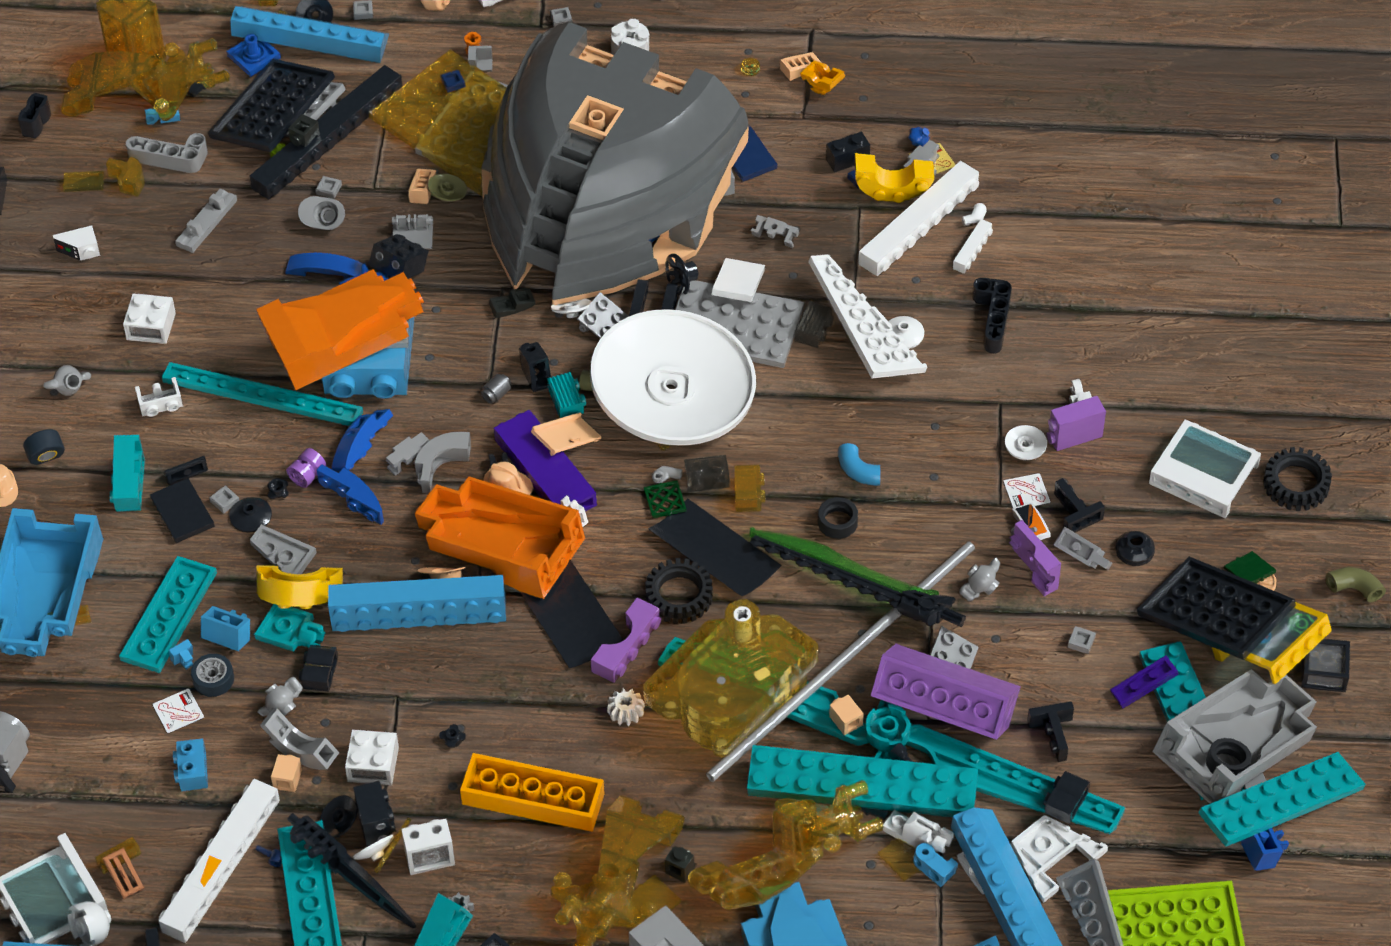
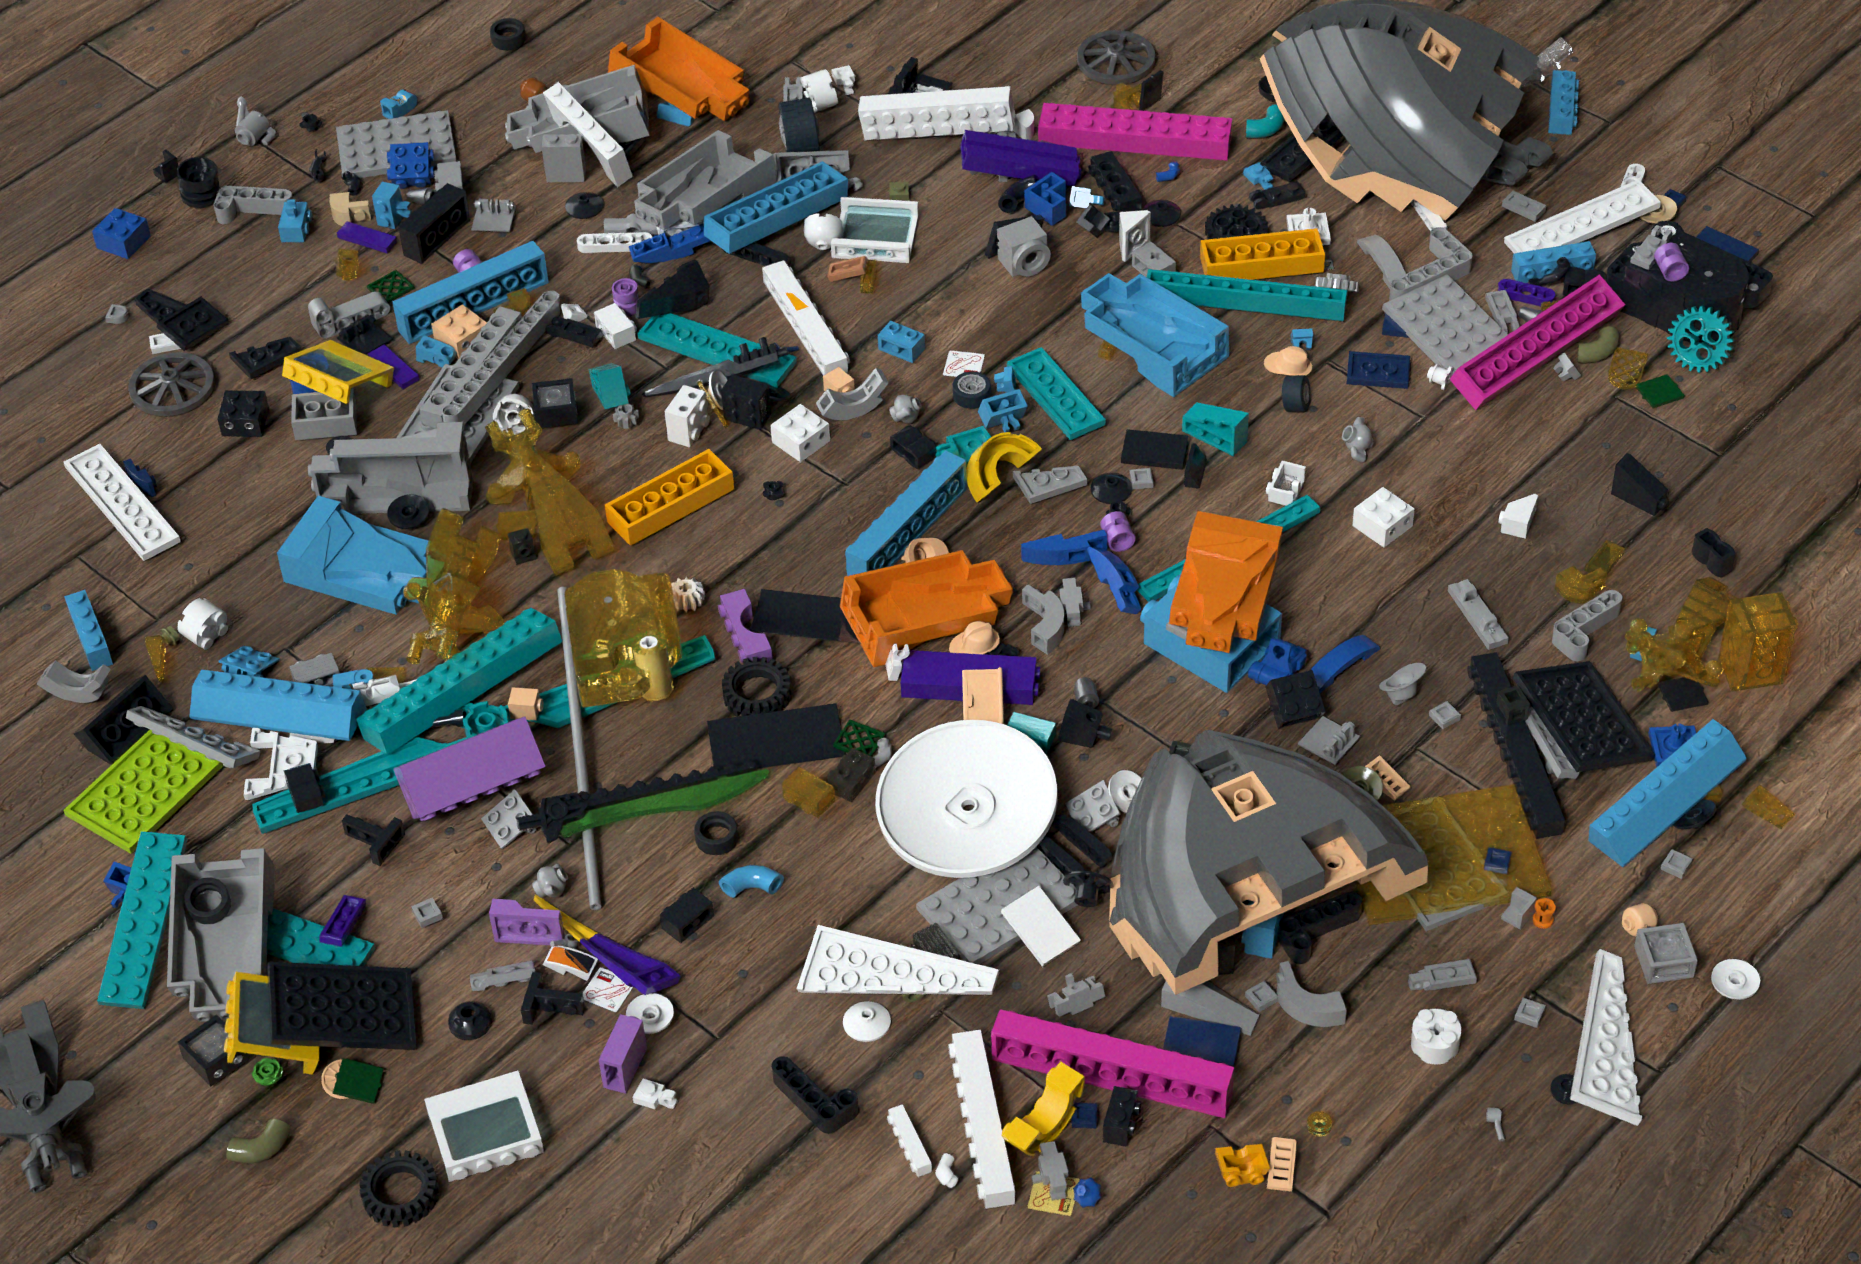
camera: 130 degrees right, 5 degrees down
none -> light grey brick [289,653,340,687]
none -> dark purple plate [534,895,680,996]
none -> black brick [659,887,714,943]
none -> dark pink brick [991,1009,1234,1118]

